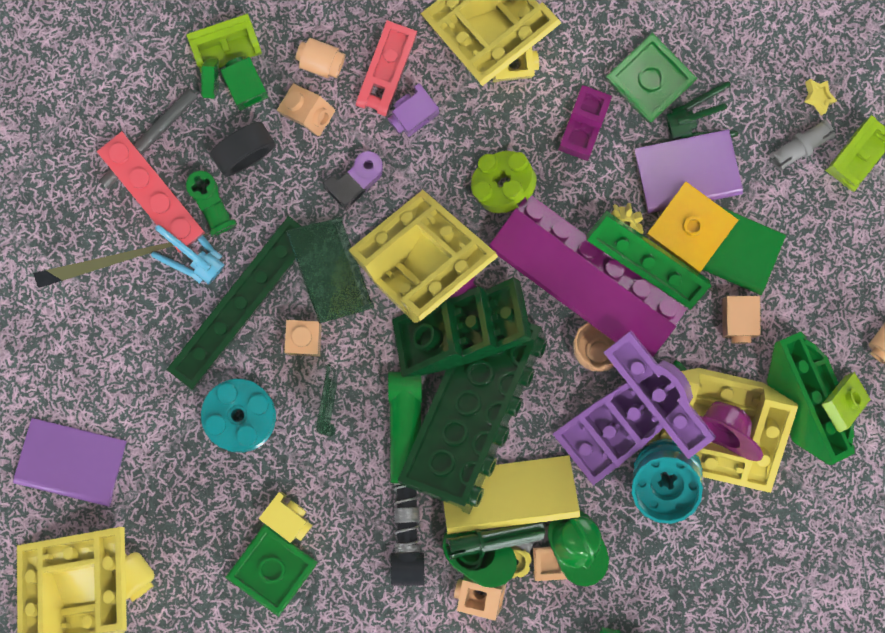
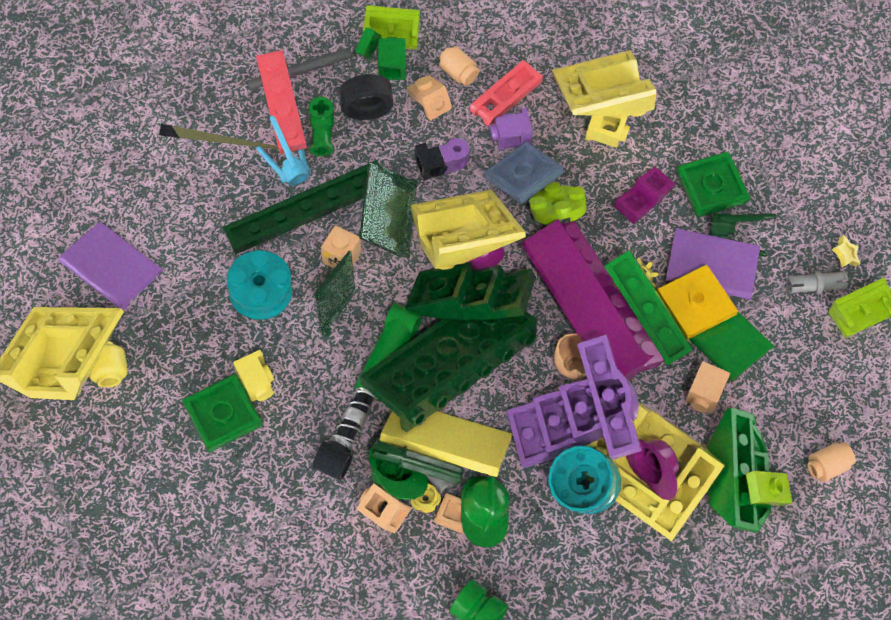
camera: 25 degrees right, 20 degrees down
none -> sand blue plate [485,142,564,204]

